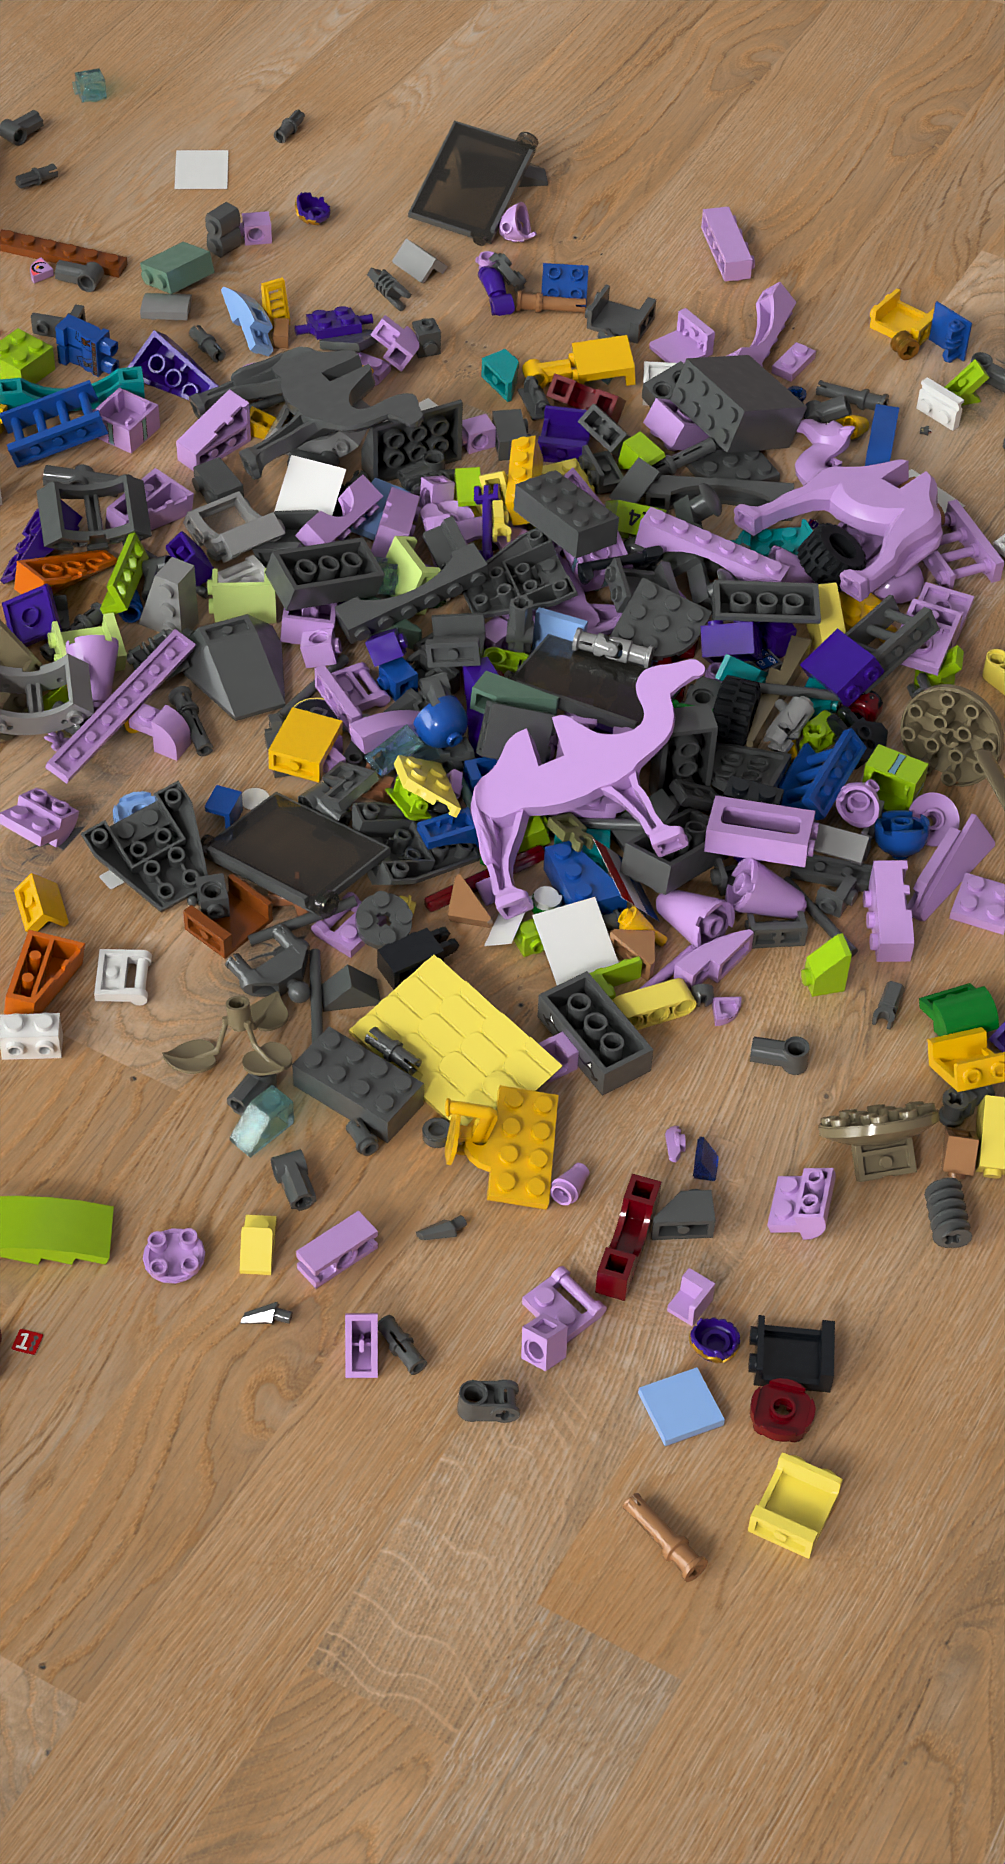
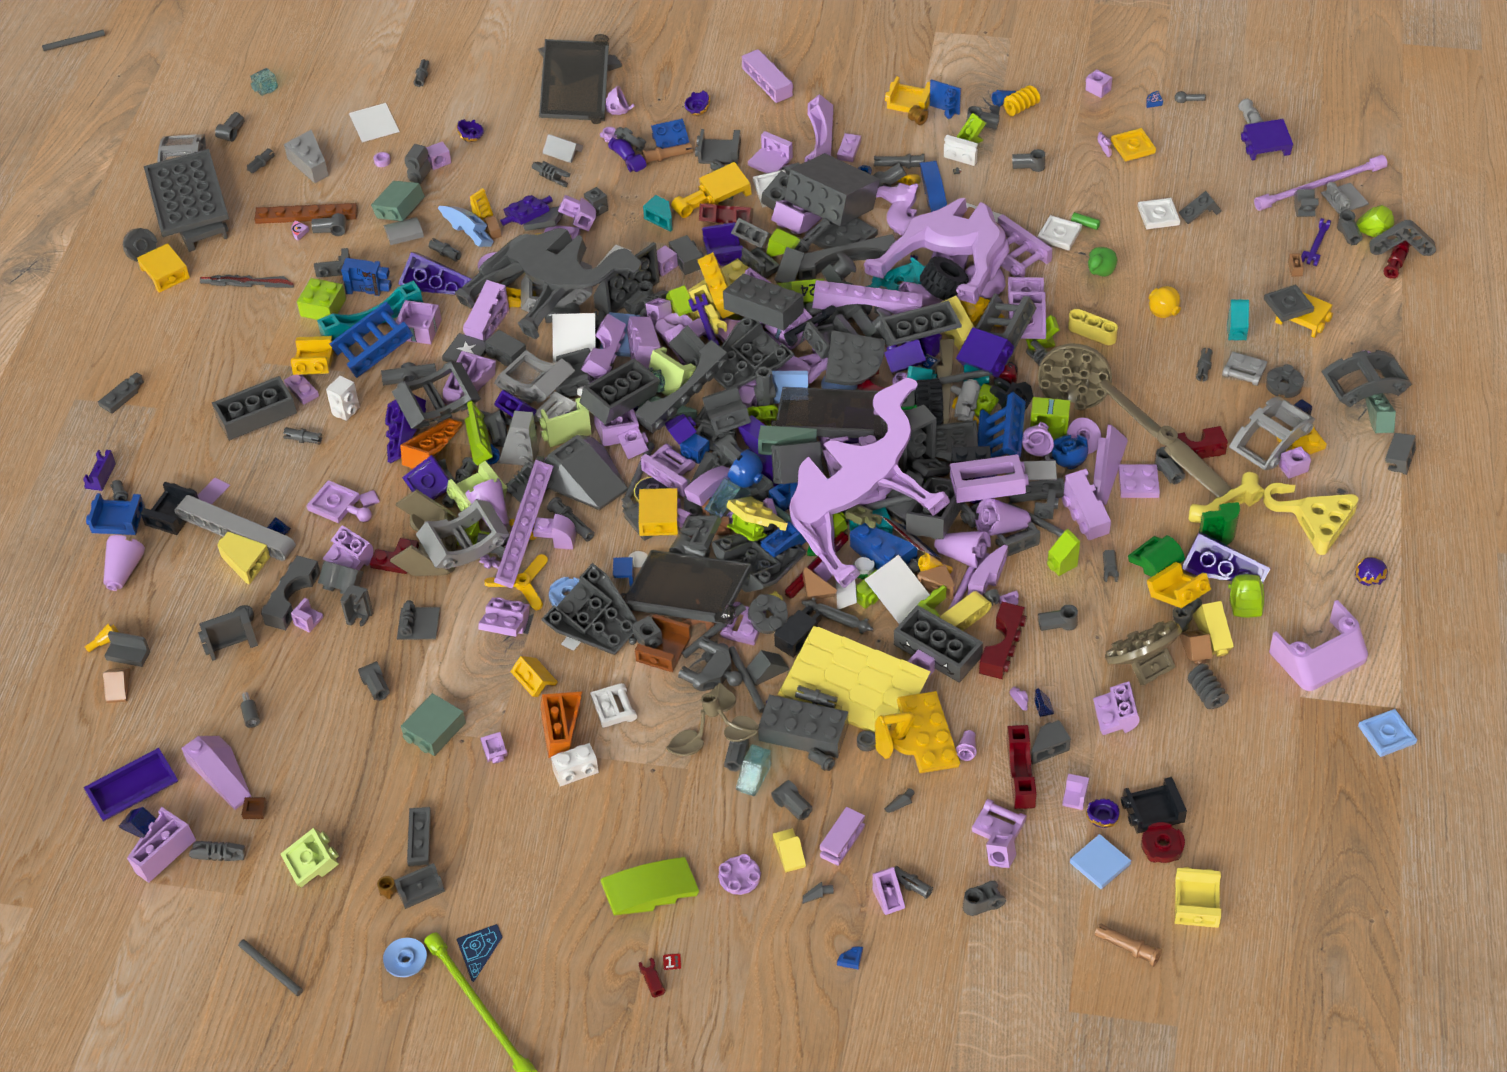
camera: 15 degrees left, 0 degrees up
dark grey hinge [518,376,551,420] -> none
light grey piece [572,627,654,669] -> none
none -> light grey wedge [284,130,328,183]
none -> lavender tile [374,152,391,167]
none -> dark grey tile [442,333,486,362]
none -> yellow piece [484,554,548,611]
none -> dark purple hair [684,90,710,115]
none -> dark grey wheel [802,598,873,634]
none -> blue tile [837,946,863,970]
none -> dark red arch [979,601,1027,679]

